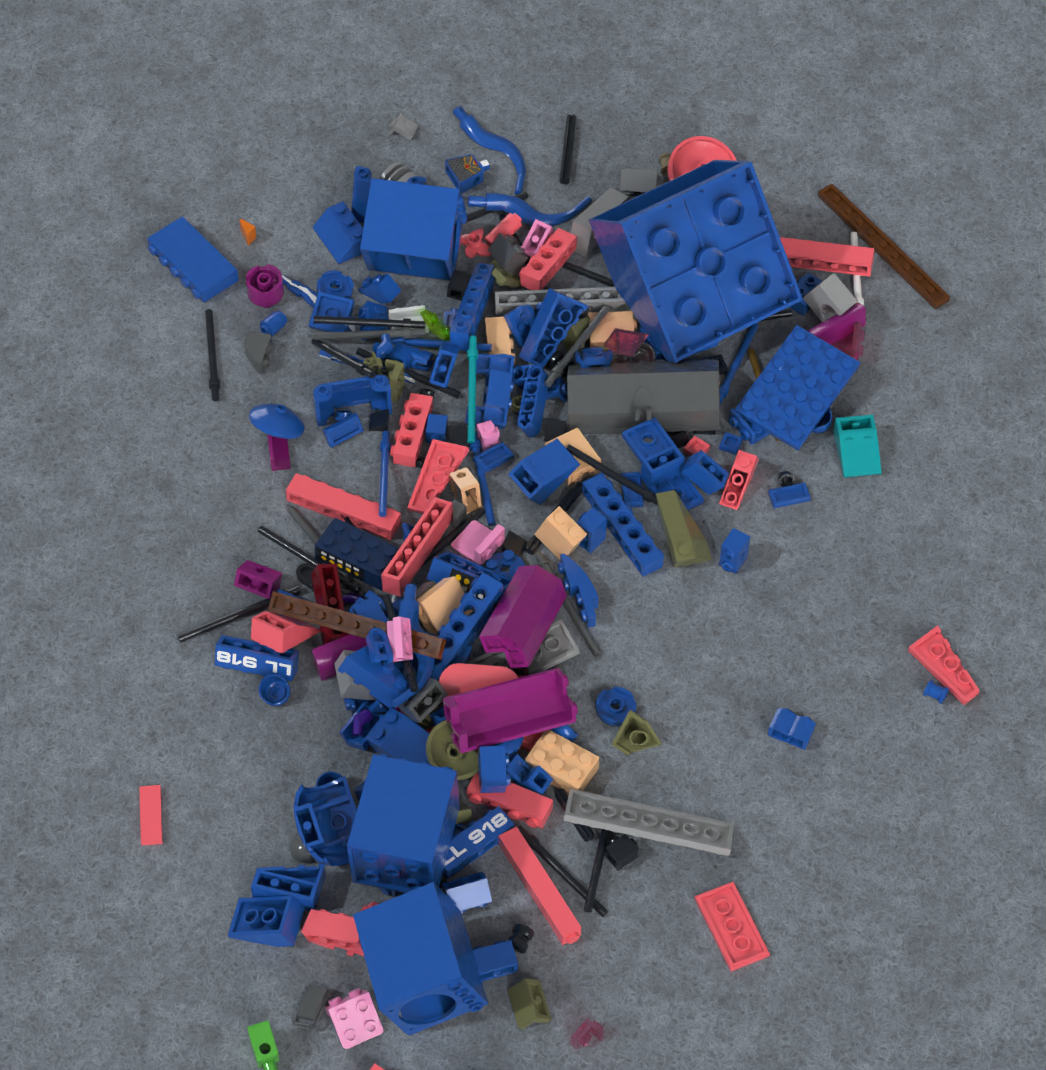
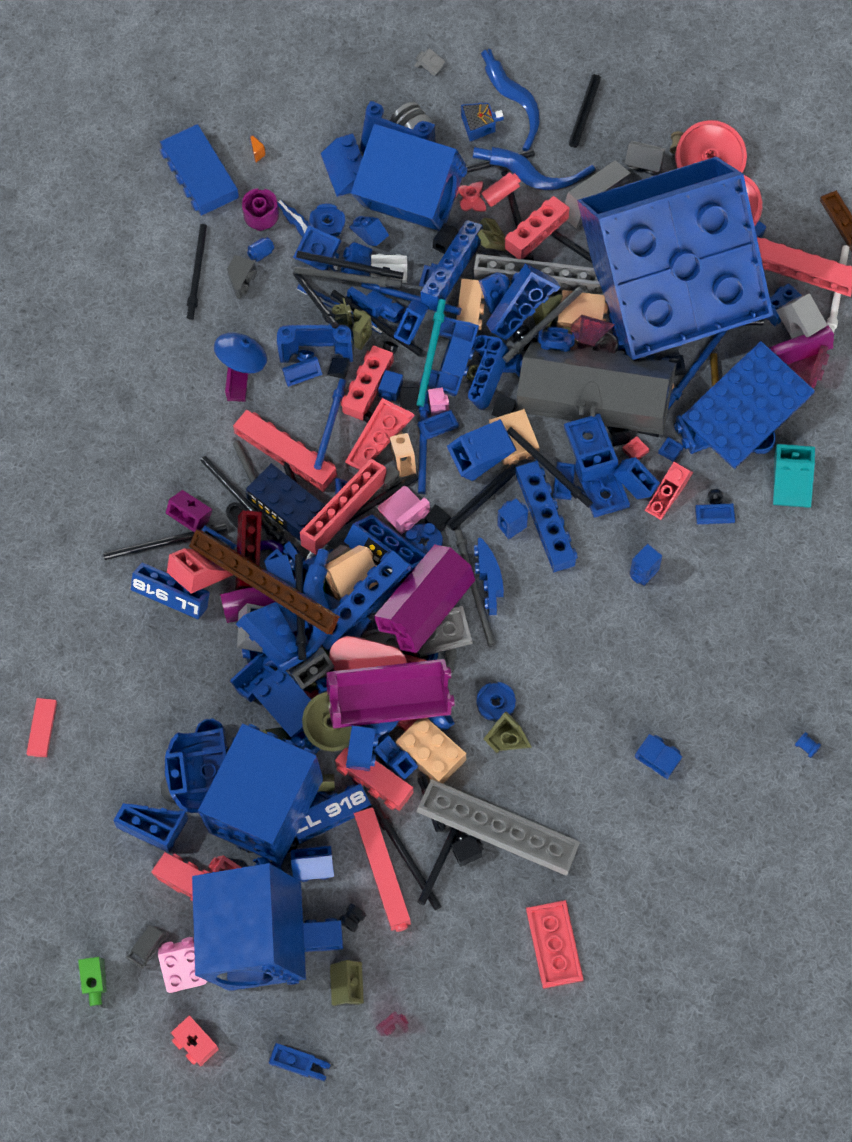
camera: 15 degrees right, 10 degrees up
blue slope [228,895,305,947] -> none
blue hair [259,674,291,707] -> none
dark purple arm [353,710,373,736] -> none
blue plate [366,628,393,663] -> none
blue arm [376,334,393,359] -> none
bright pink panel [387,617,413,662] -> none
clear neon green slope [420,310,451,341] -> none
dark grey brick [488,233,528,275] -> none
bright pink slope [522,219,555,257] -> none
light nougat brick [534,506,587,560] -> none
olive wedge [655,490,712,568] -> none
coral wing [908,626,980,705] -> none

